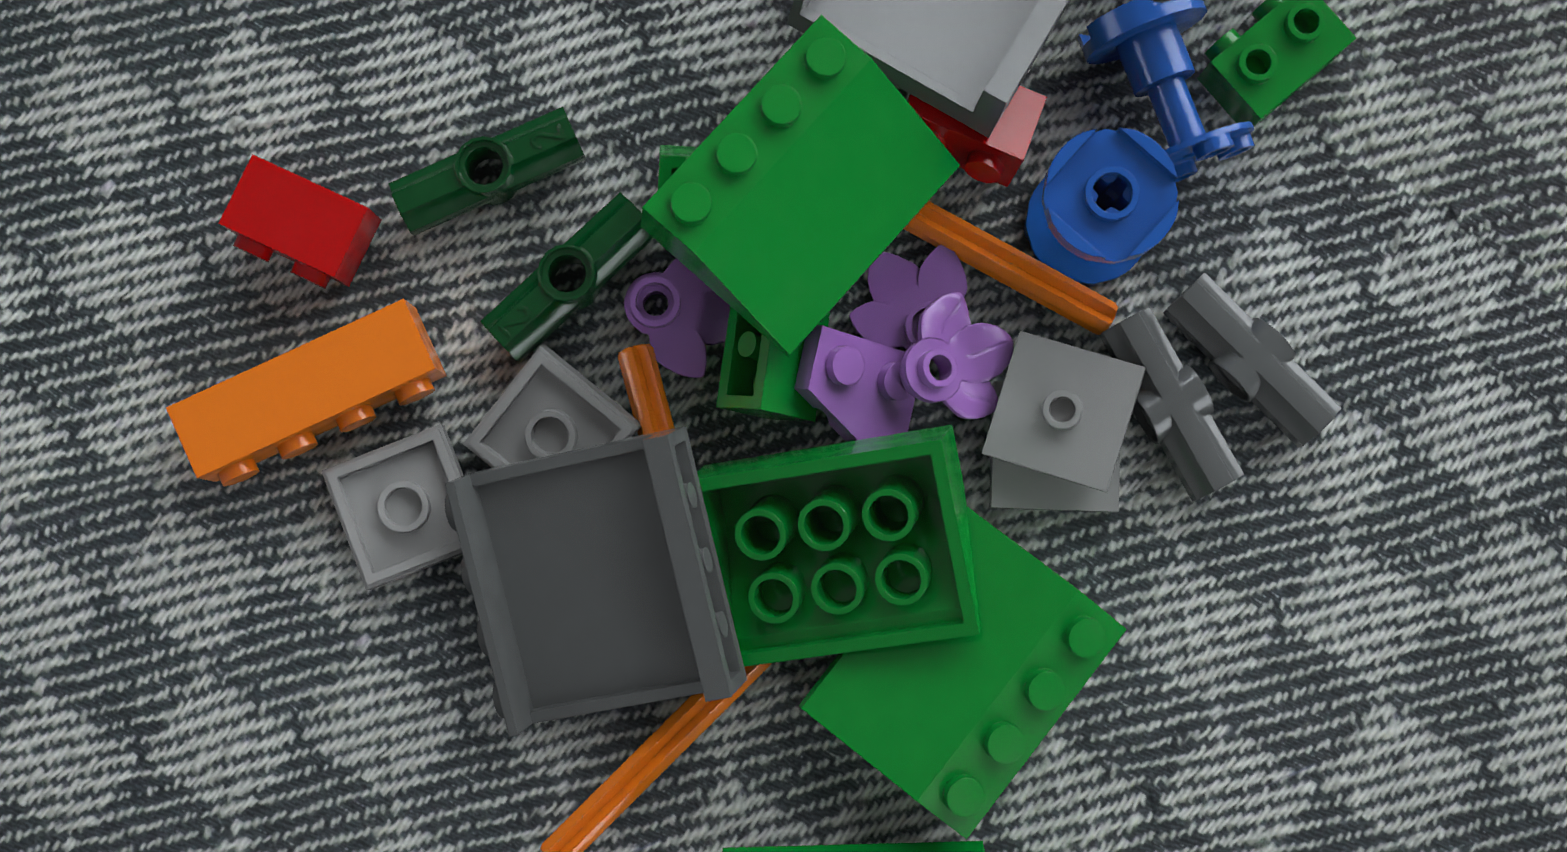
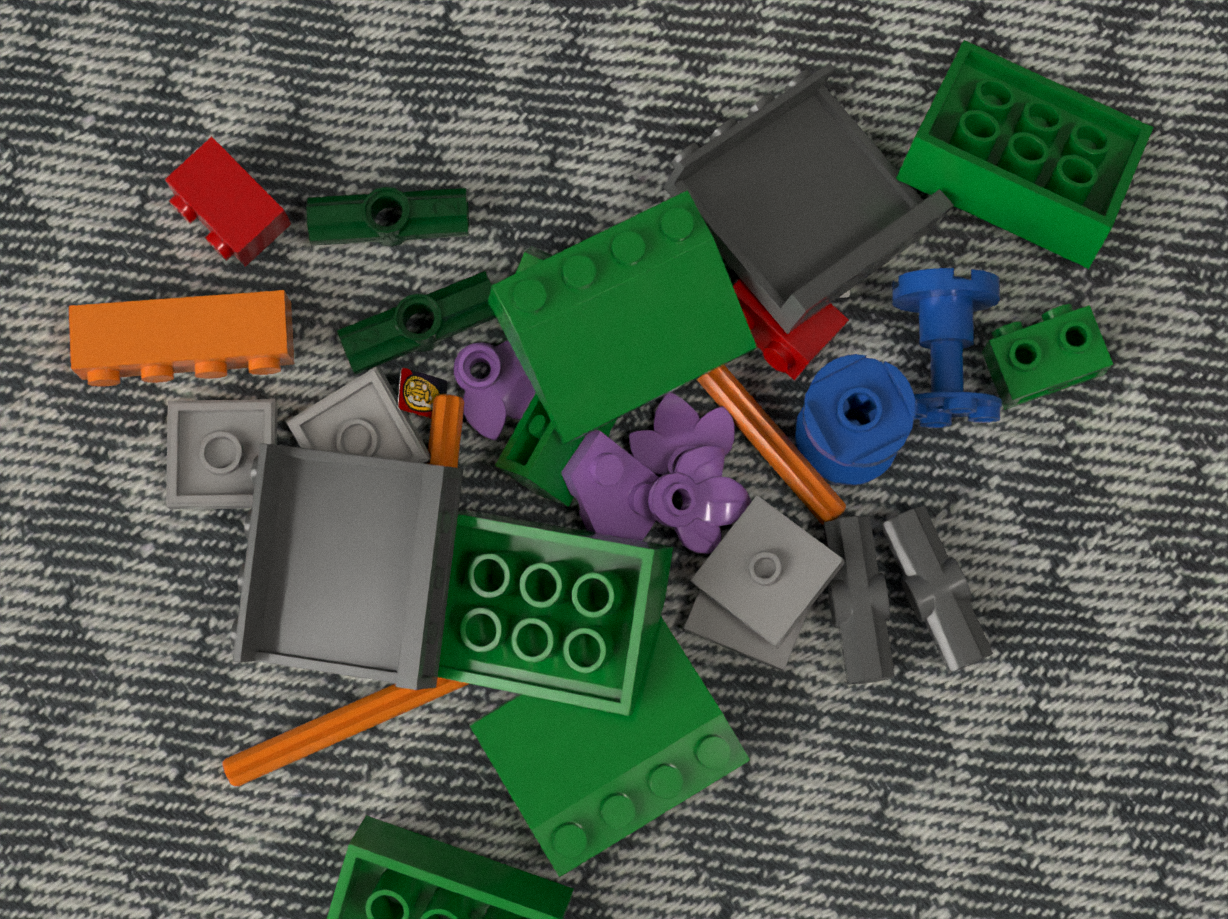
camera: 20 degrees right, 5 degrees down
none -> sticker [398,368,448,418]

